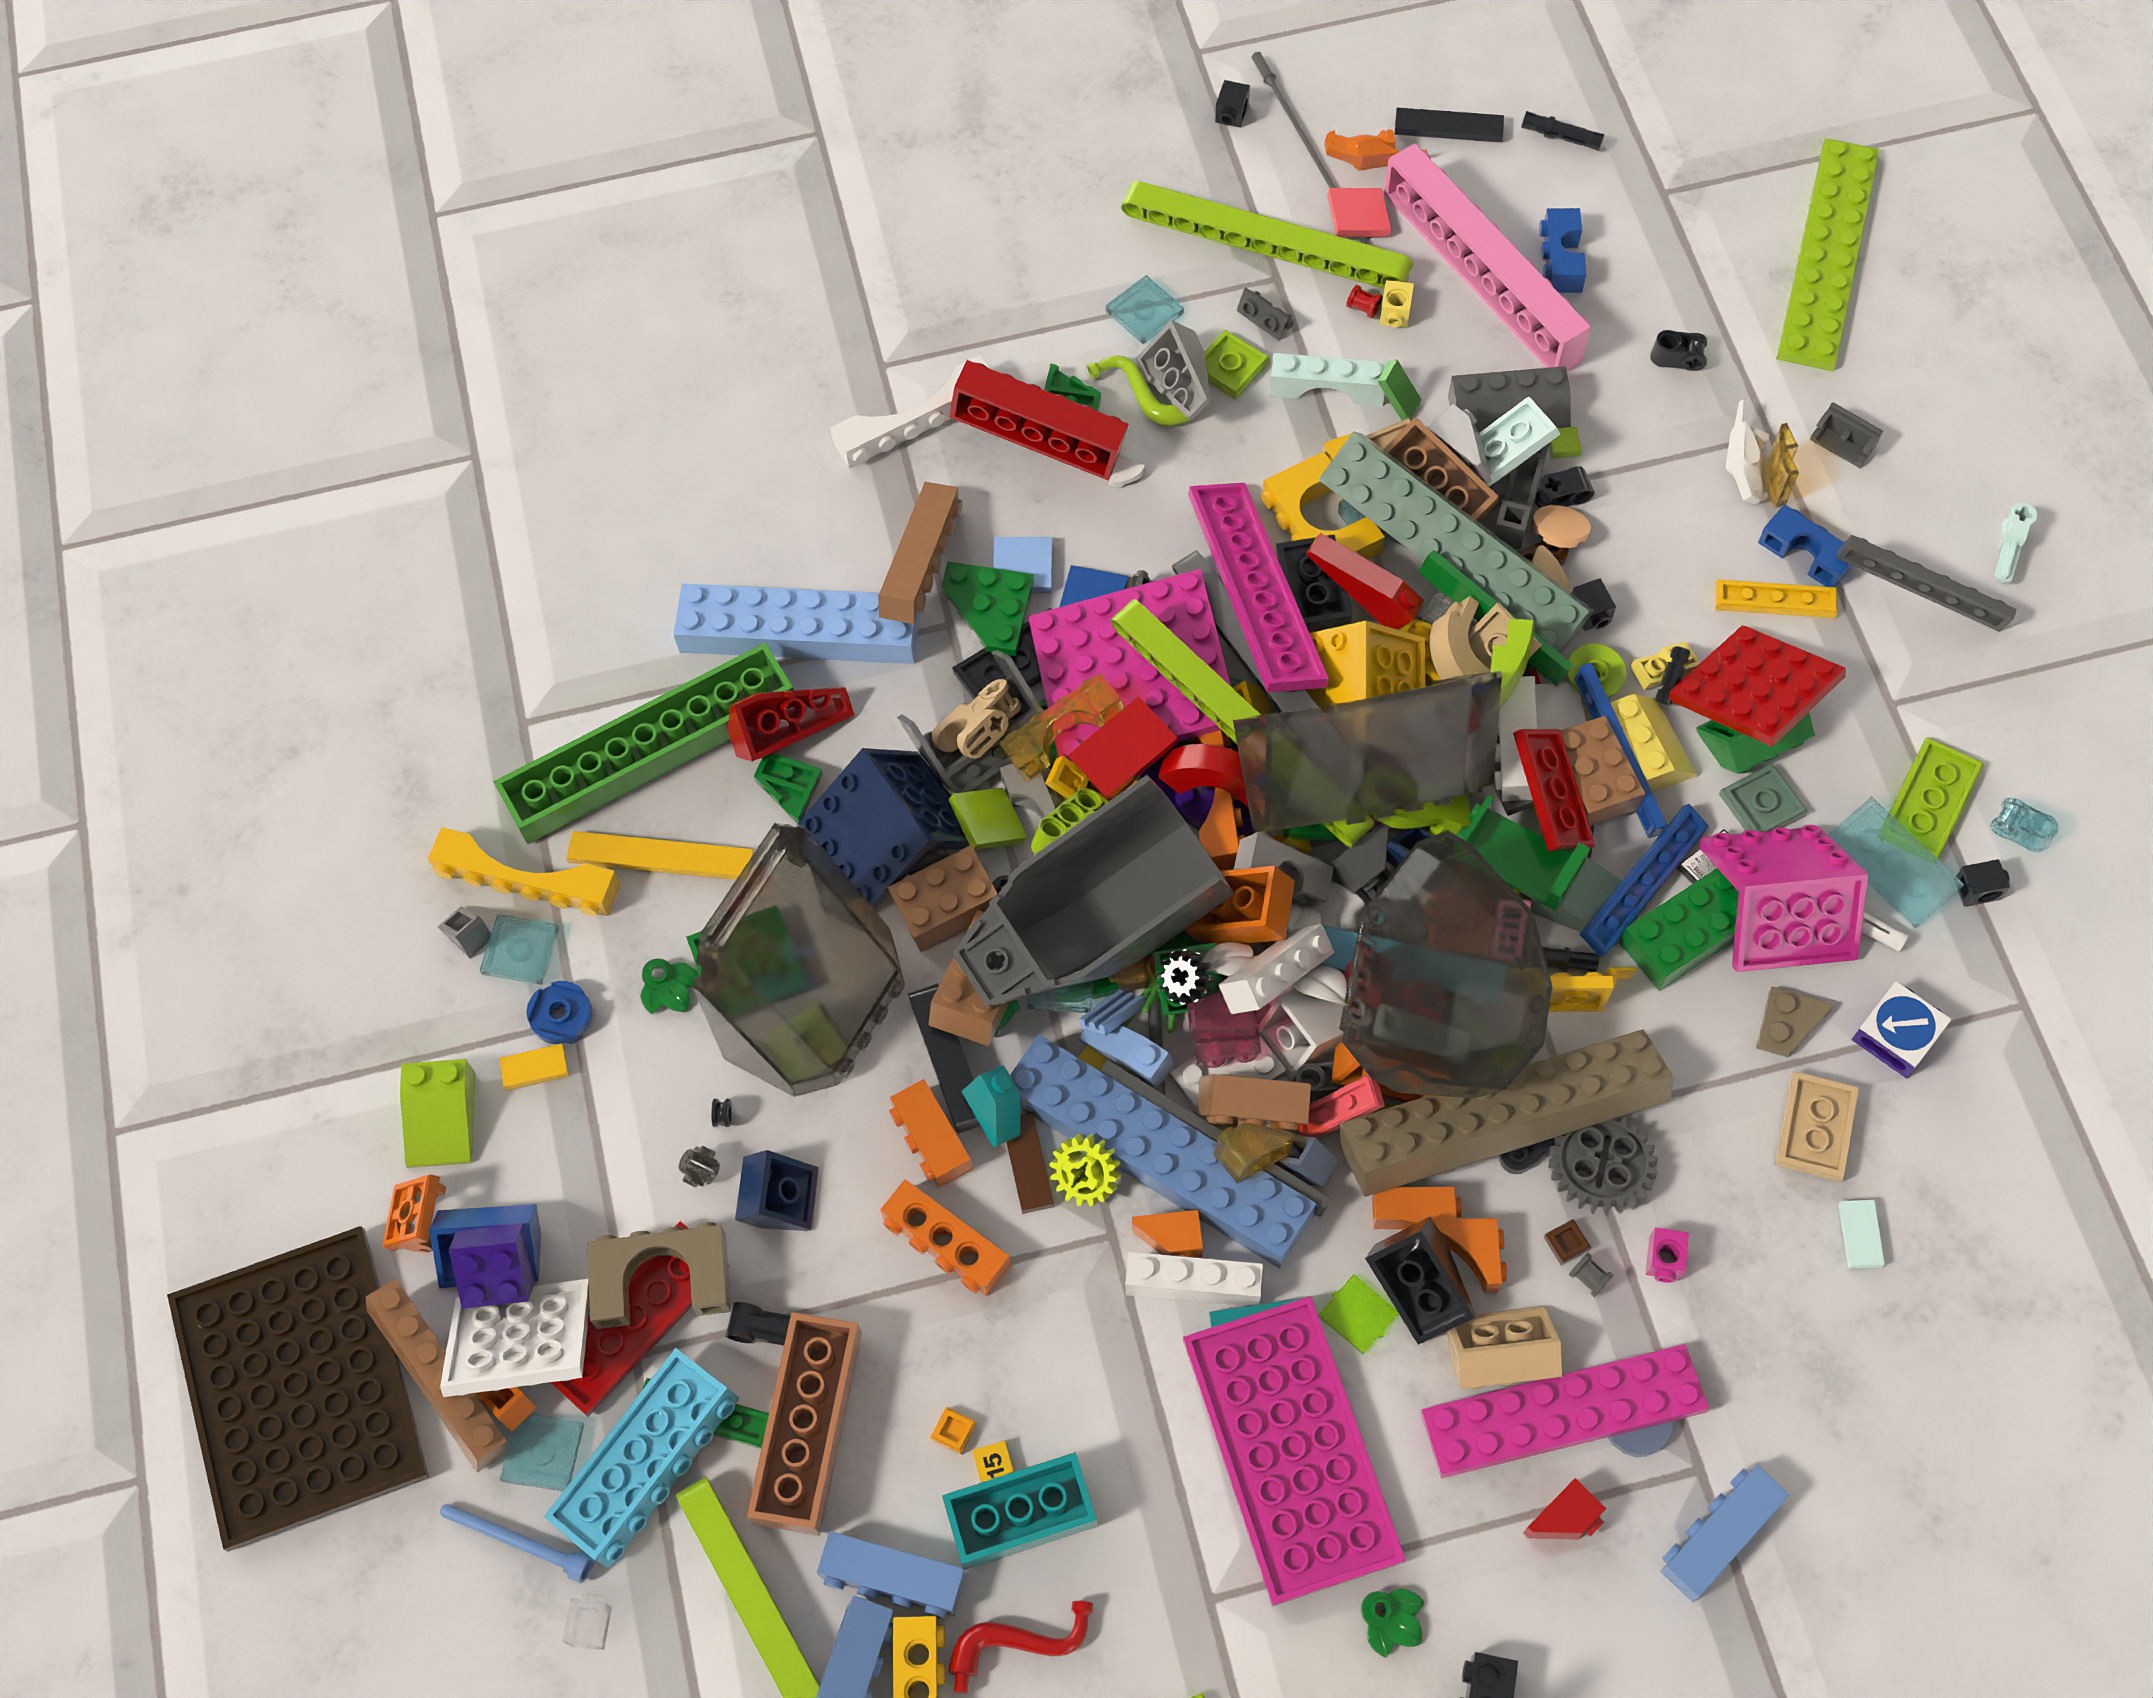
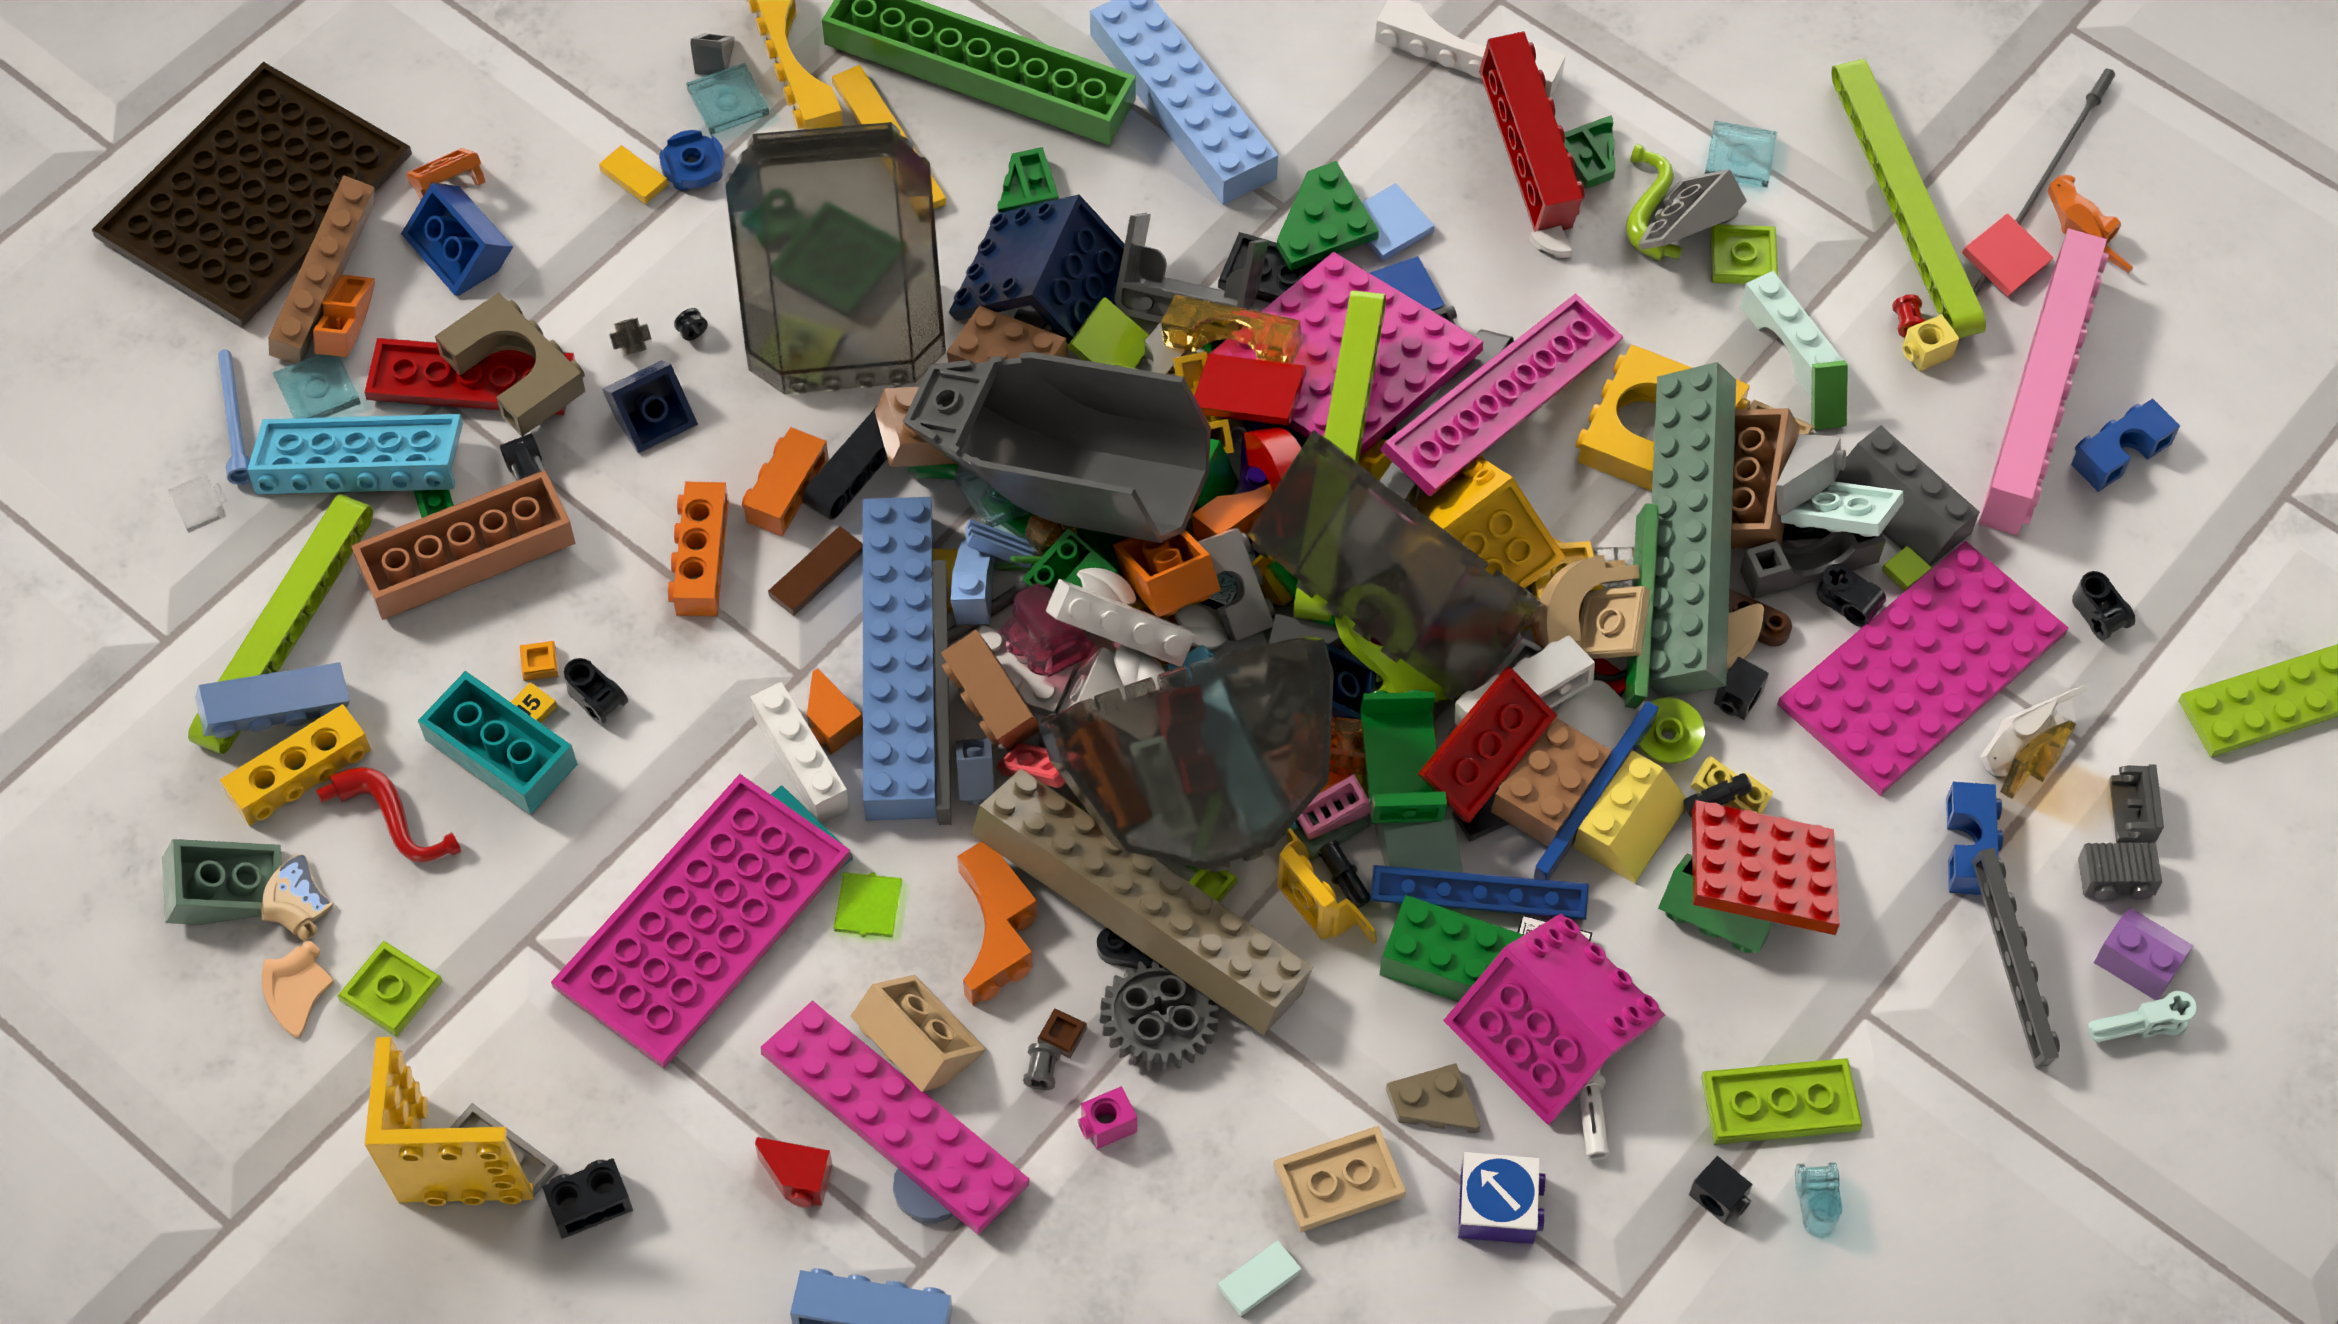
camera: 50 degrees right, 5 degrees down
lime slope [400,1059,475,1168] -> none
white plate [440,1278,590,1397] -> none
dark purple brick [449,1223,536,1309] -> none
red wedge [727,687,855,762] -> none
medium blue brick [817,1531,966,1619] -> none
medium nougat brick [878,482,963,624] -> none
tan piece [932,679,1021,759] -> none
teal slope [961,1065,1020,1148] -> none
neon yellow gear [1049,1134,1122,1207] -> none
black gear [1157,949,1215,1004] -> none
clear yellow slope [1213,1122,1295,1184] -> none
black brick [1215,80,1250,128] -> none
dark grey hinge [1236,287,1294,341] -> none
black slope [1276,534,1353,633] -> none
red wedge [1306,533,1424,630] -> none
green plate [1361,1588,1424,1657] -> none
black slope [1365,1216,1476,1345] -> none
black tile [1394,107,1504,142] -> none
lime slope [1488,619,1534,714] -> none
black pin [1521,111,1604,151] -> none
light nougat tile [1531,505,1591,548] -> none
yellow tile [1715,579,1838,618] -> none
sand green tile [1719,763,1808,832] -> none
clear light blue tile [1828,796,1964,929] -> none
none -> black piece [563,658,629,725]
none -> dark pink plate [1777,540,2069,796]
none -> dark grey brick [2078,842,2162,900]
none -> medium lavender slope [2093,907,2194,1000]

